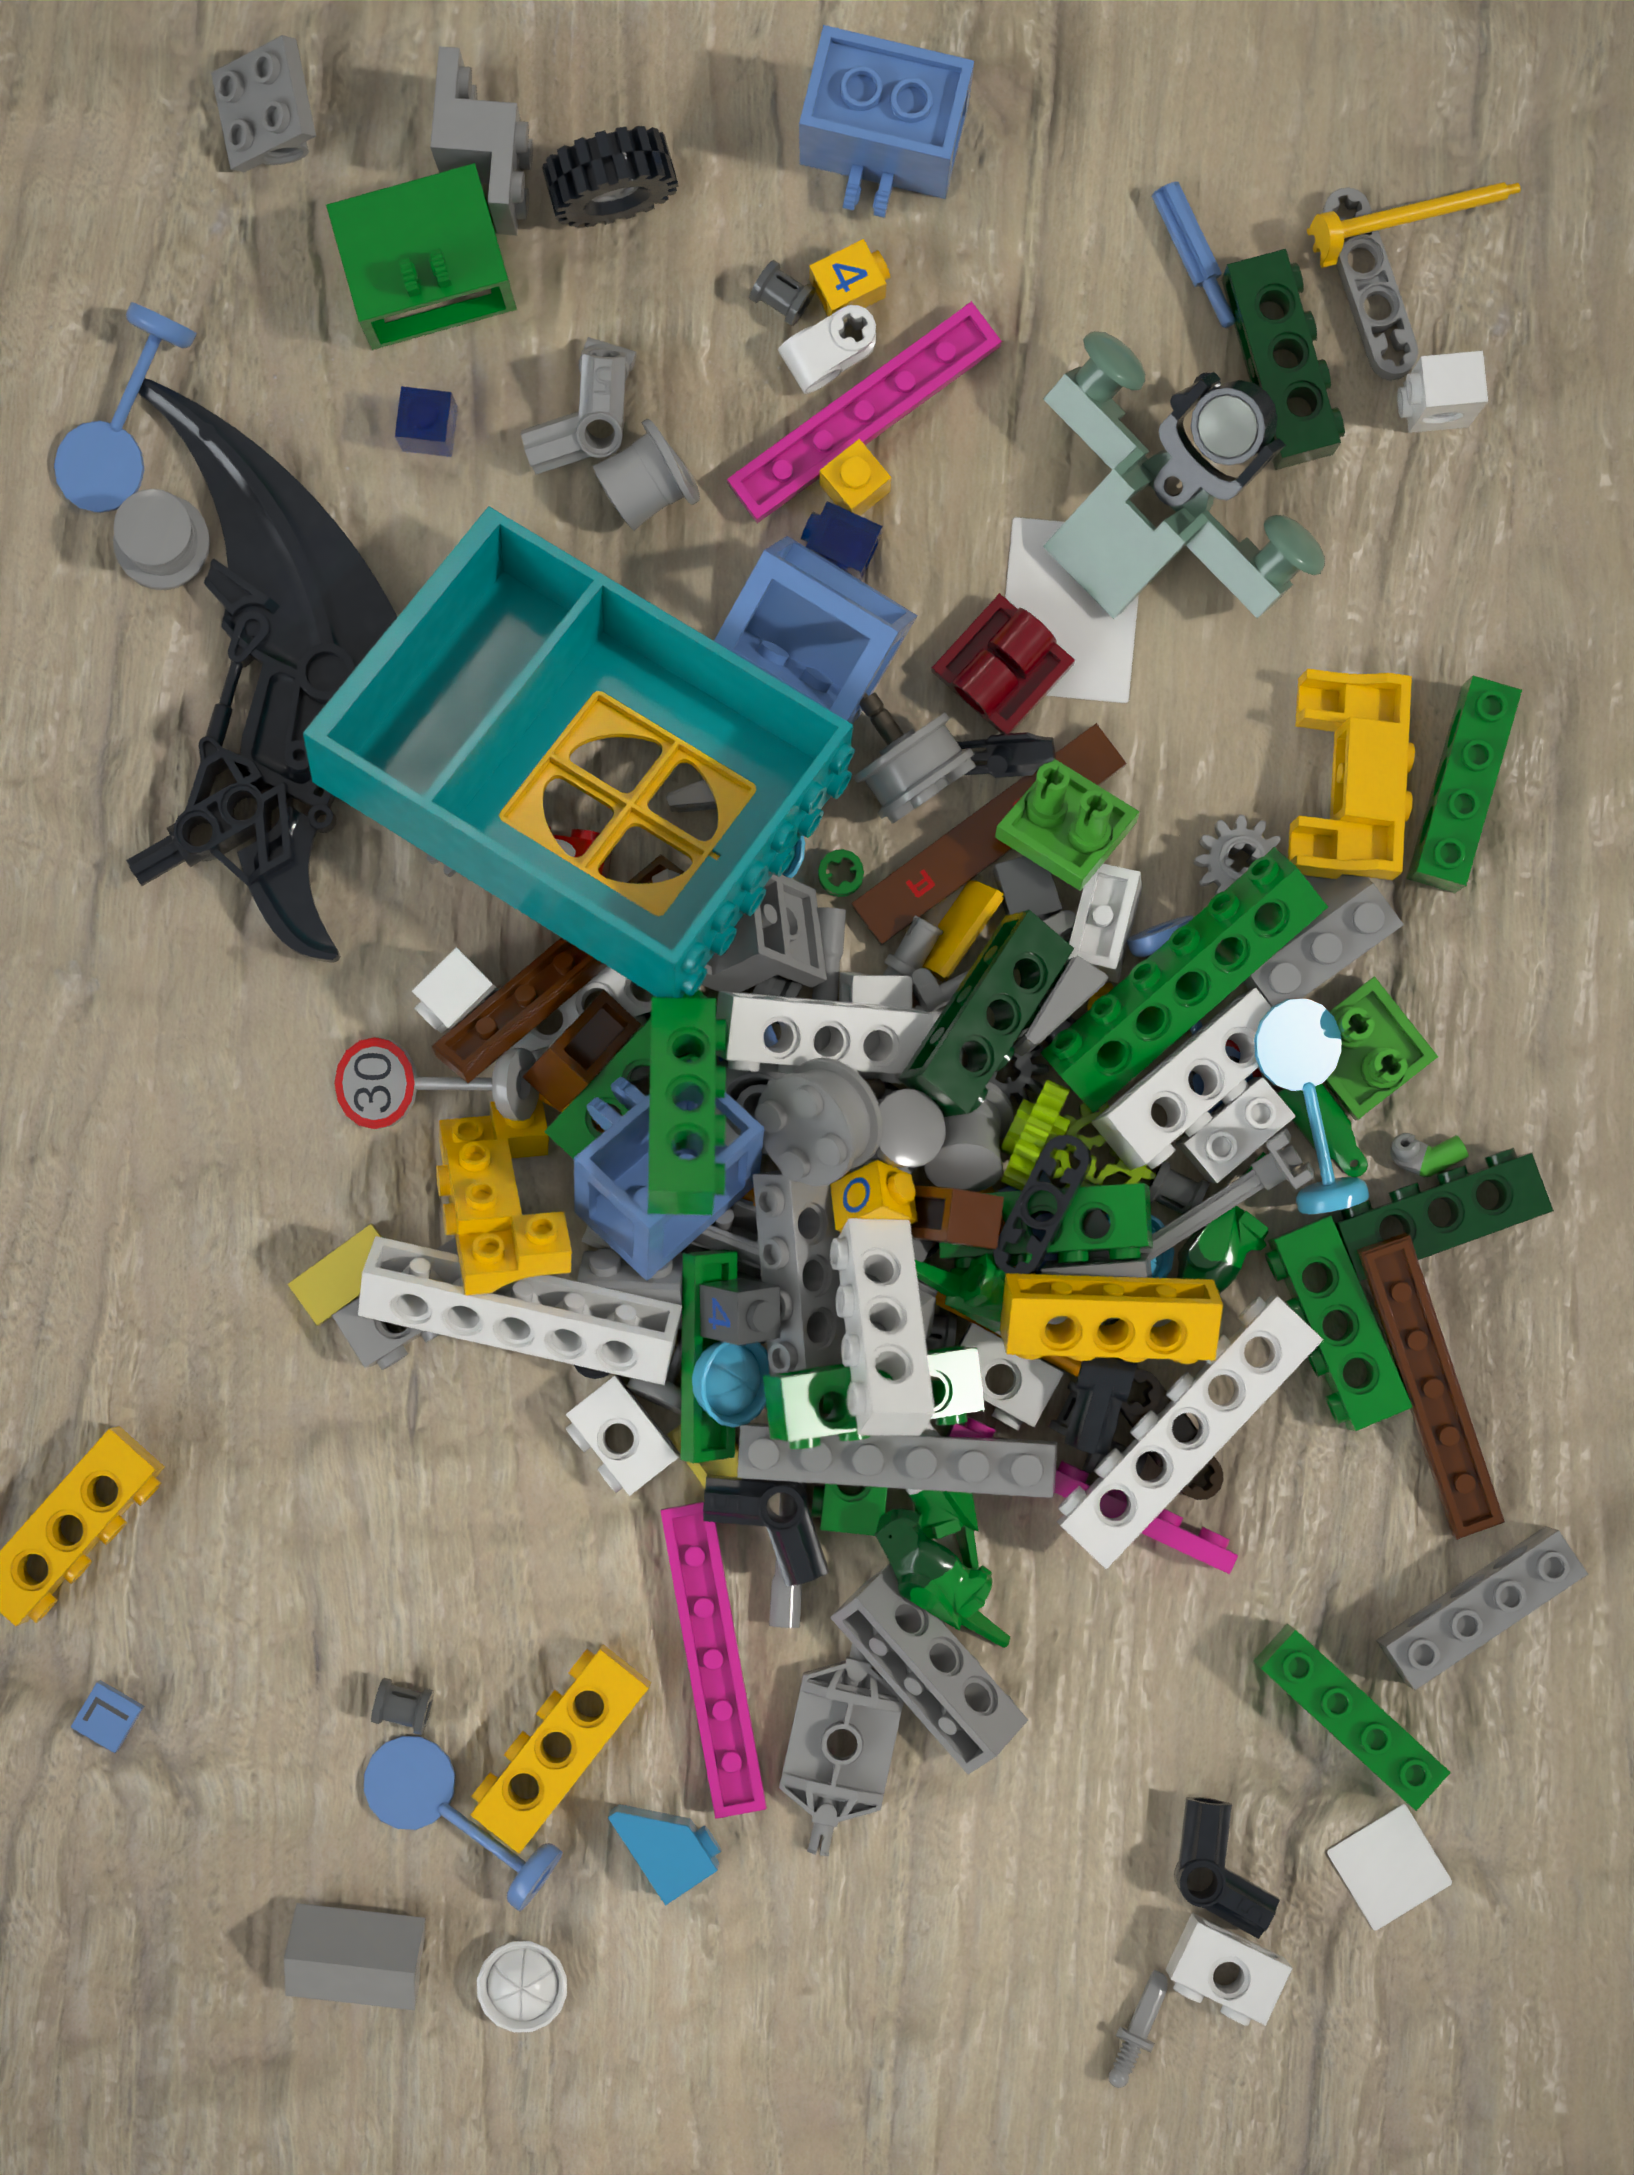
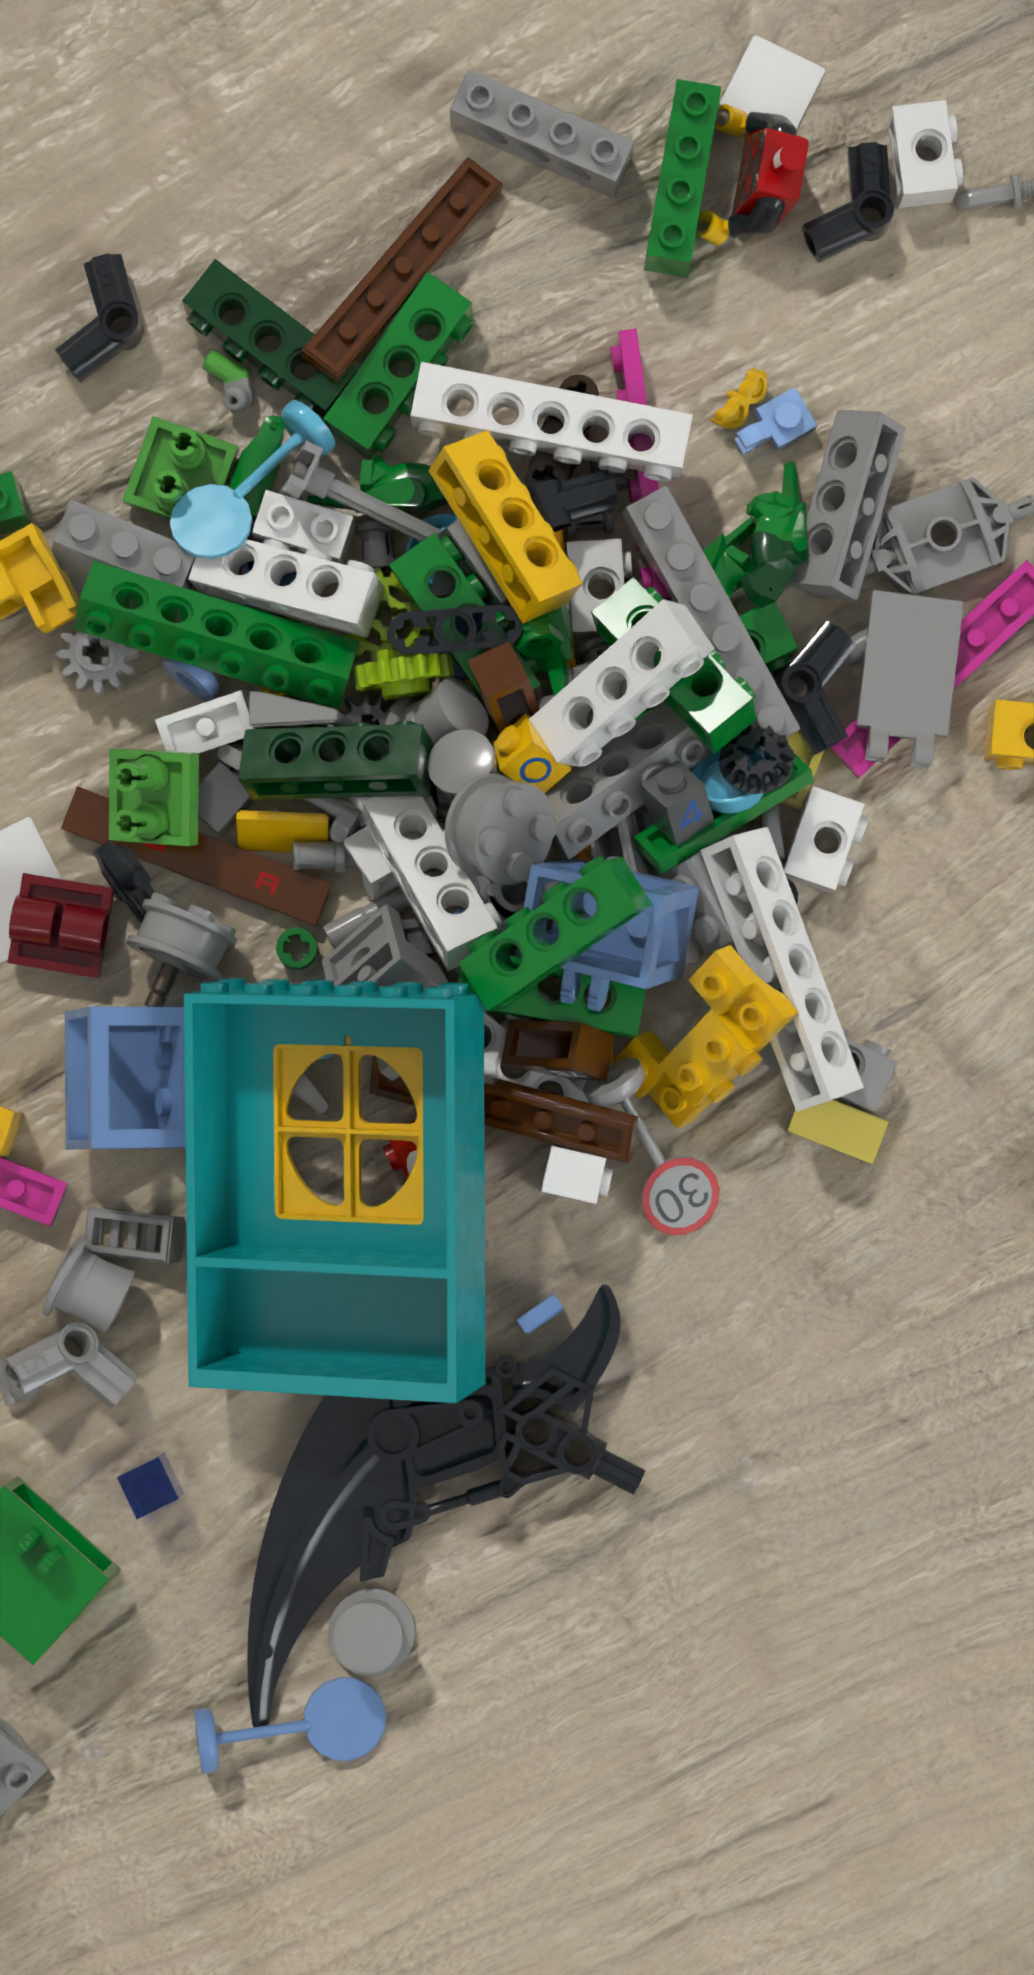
camera: 125 degrees left, 0 degrees up
clear blue brick [801,501,883,581] -> none
none -> black piece [55,253,144,383]
none -> light grey slope [85,1207,185,1263]
none -> medium blue tile [516,1293,564,1334]
none -> torso [697,104,809,245]
none -> yellow piece [710,367,767,429]
none -> black gear [719,724,794,794]
none -> light blue plate [734,387,818,455]
none -> light grey tile [855,590,964,769]

